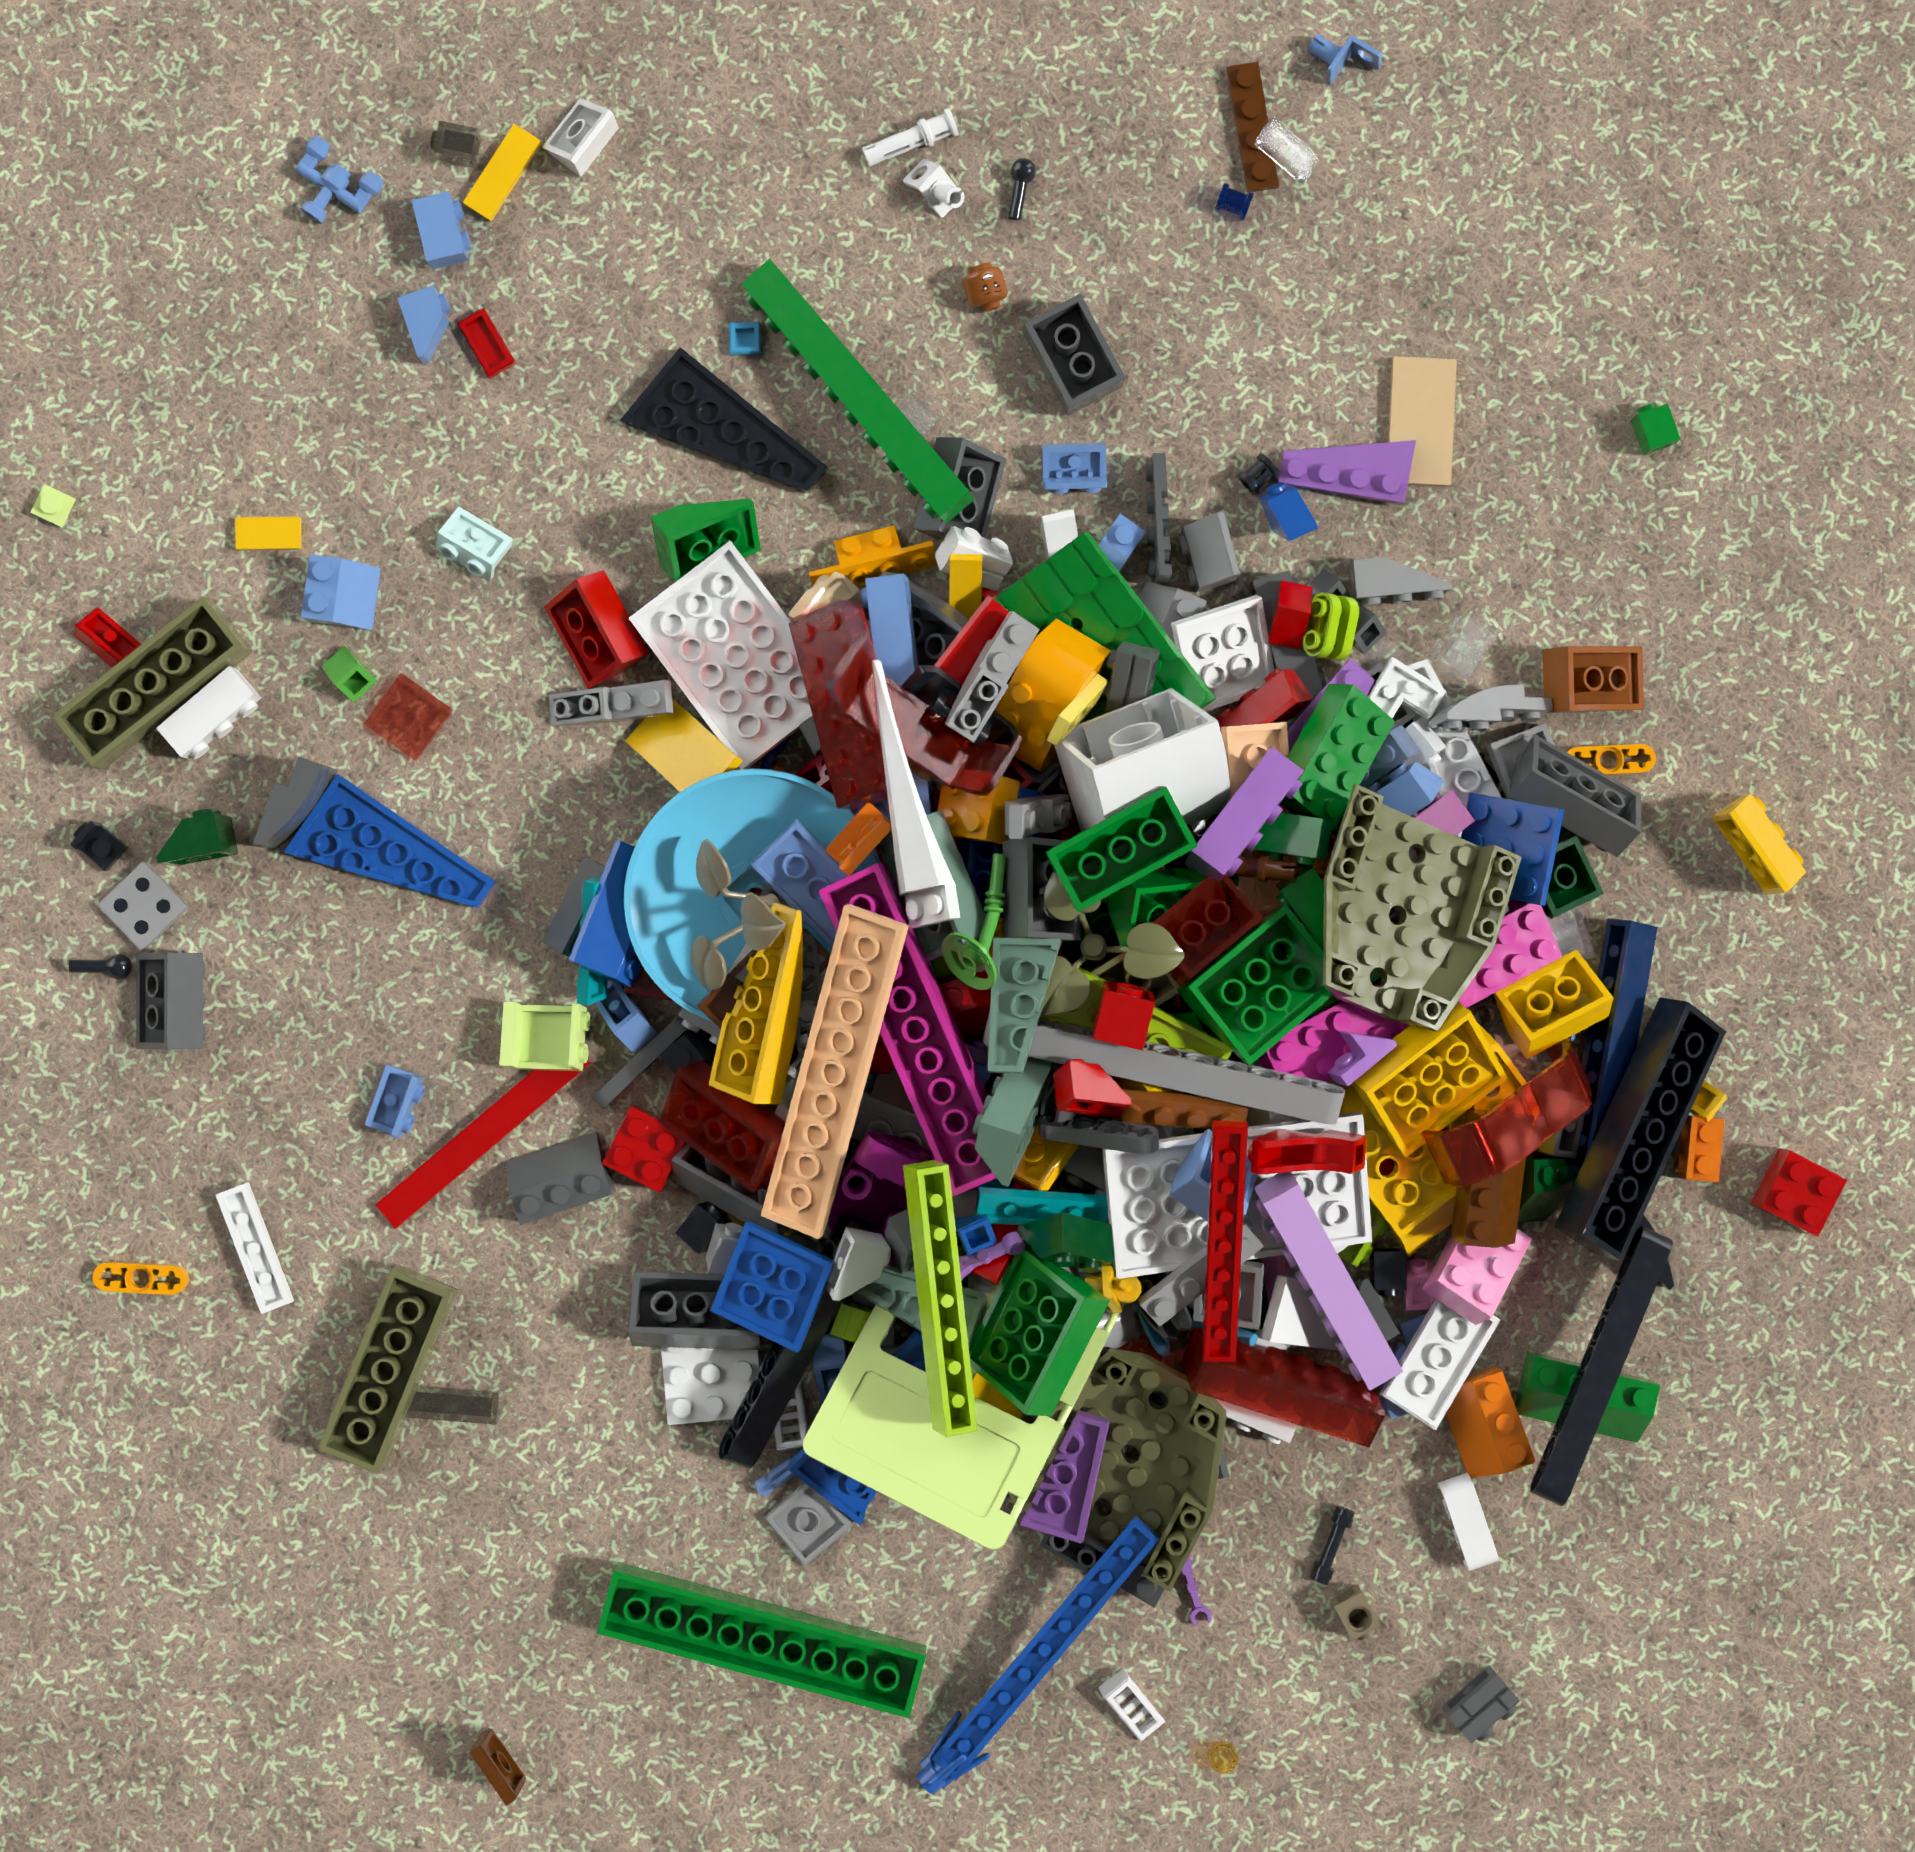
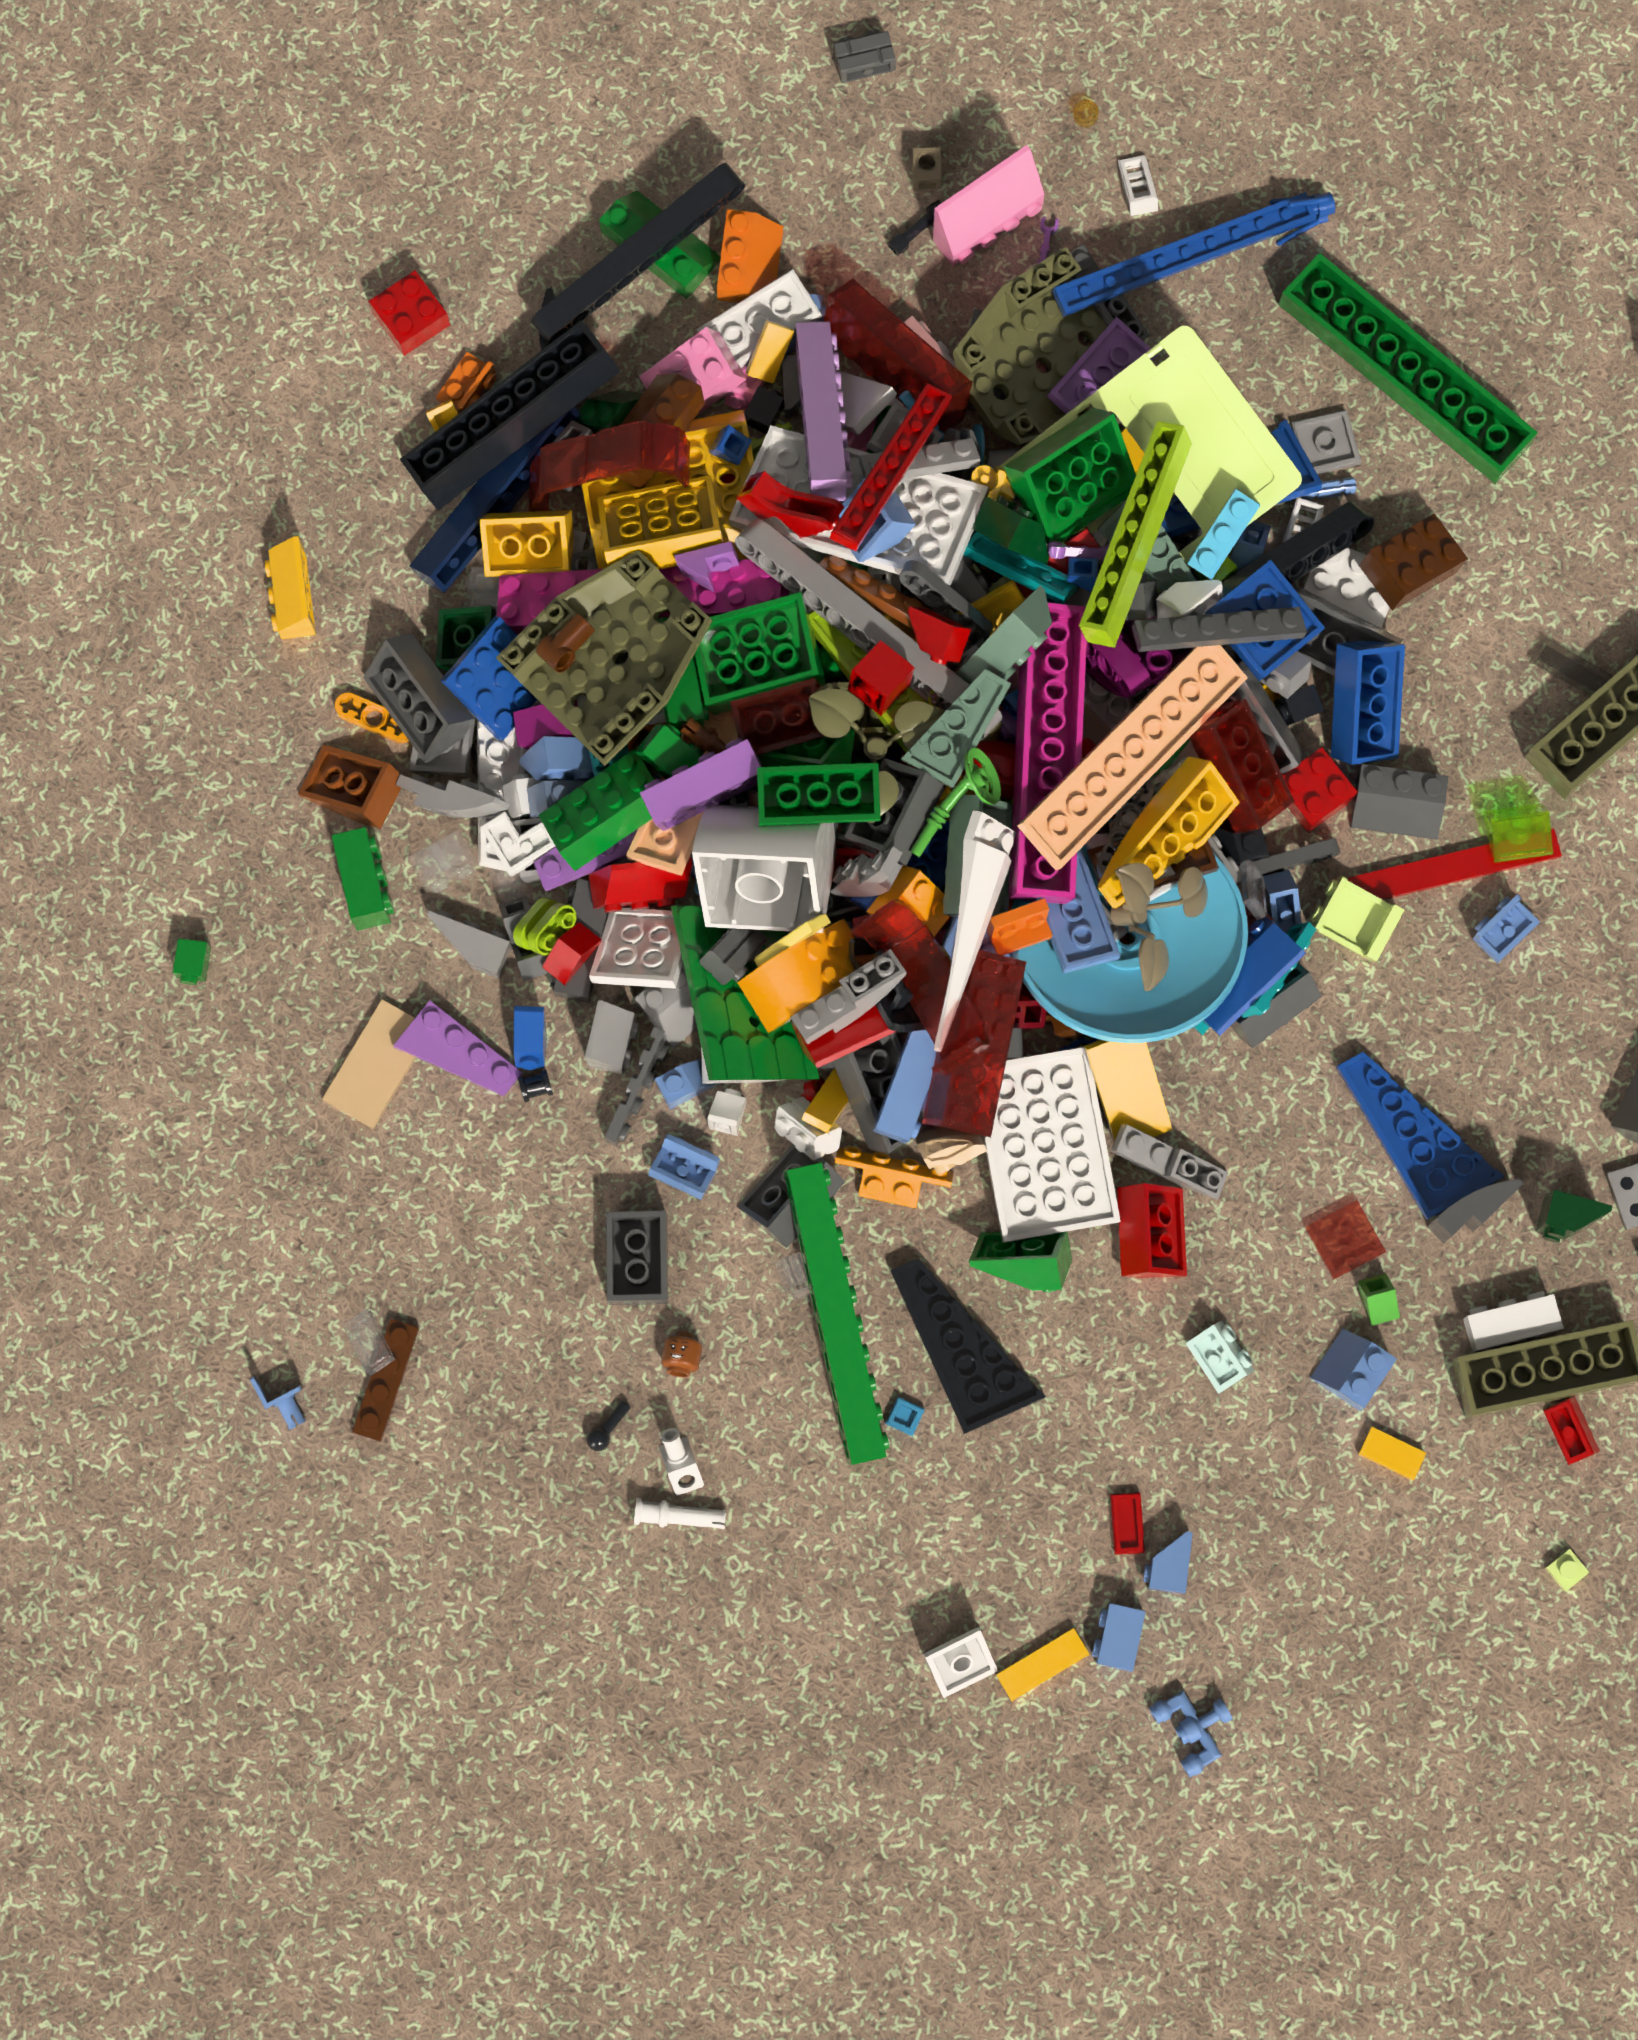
camera: 150 degrees left, 10 degrees down
clear smoke brick [430,121,482,168] -> none
clear blue bush [1214,183,1254,221] -> none
white beam [1437,1473,1499,1571] -> none
none -> green brick [331,827,395,931]
none -> reddish brown piece [536,612,595,673]
none -> blue slope [709,425,752,465]
none -> yellow tile [745,320,794,384]
none -> bright pink slope [933,145,1044,266]
none -> dark grey plate [1132,607,1307,652]
none -> medium azure arch [1187,488,1260,580]
none -> clear tile [1240,859,1267,921]
none -> blue slope [1331,641,1405,765]
none -> reddish brown brick [1359,513,1468,611]
none -> clear neon green slope [1483,803,1553,862]

